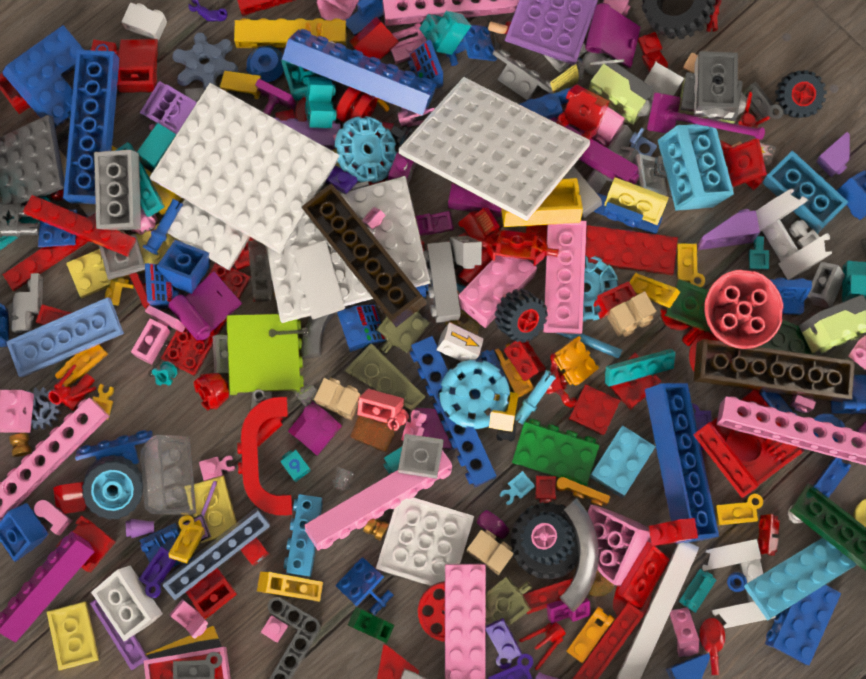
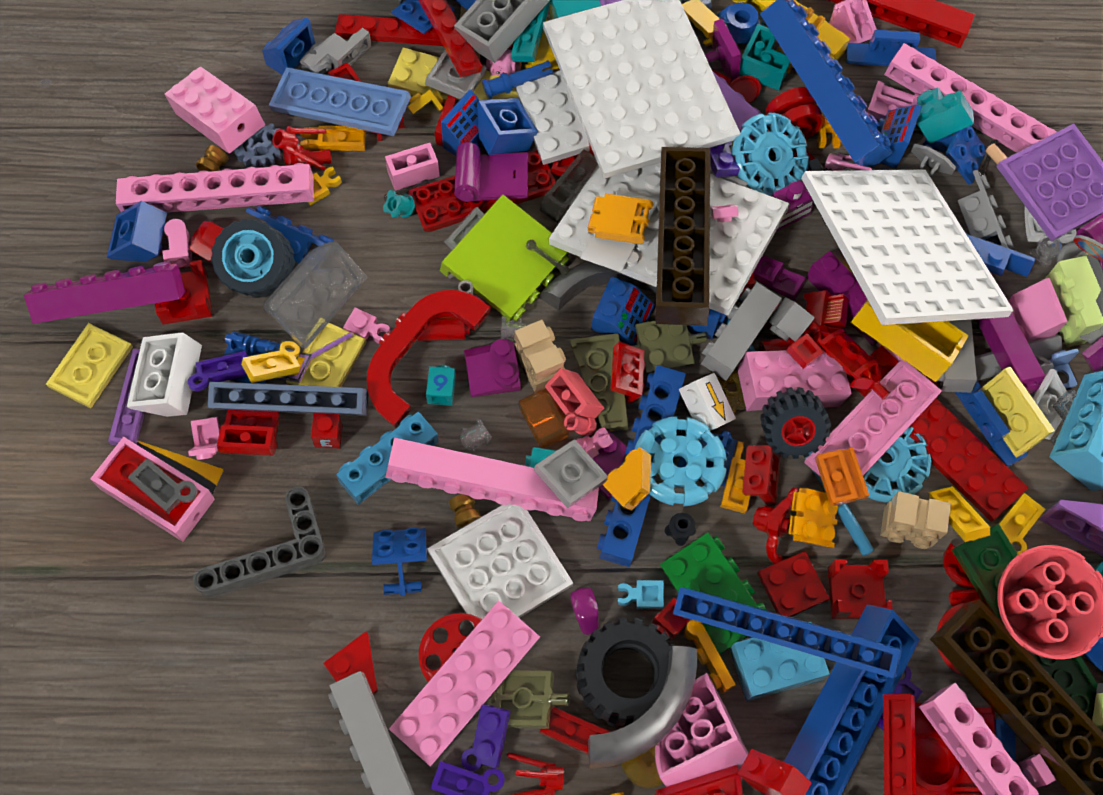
camera: 35 degrees right, 10 degrees down
medium lavender cone [126,519,154,538] -> none
bright pink plate [145,305,185,332] -> none
red cone [193,373,229,411] -> none
yellow slope [257,572,323,602] -> none
bright pink plate [261,615,289,643] -> none
teal brick [305,76,336,128] -> none
dark green brick [348,607,395,644] -> none
red slope [349,17,399,60] -> none
tan brick [467,530,514,576] -> none
panel [489,392,519,431] -> none
medium azure pin [515,370,556,424] -> none
black wheel [520,511,576,566] -> none
magenta slope [547,598,590,624] -> none
light yellow sticker [550,64,579,93] -> none
red panel [556,85,610,140] -> none
red hinge [594,281,637,319] -> none
teal plate [605,349,675,386] -> none
none -> light orange plate [587,193,653,244]
none -> light orange slope [603,447,651,511]
none -> red bracket [611,342,646,403]
none -> blue brick [673,587,902,678]
none -> red plate [786,333,824,369]
none -> orange plate [815,447,869,507]
none -> light grey piece [911,144,956,175]

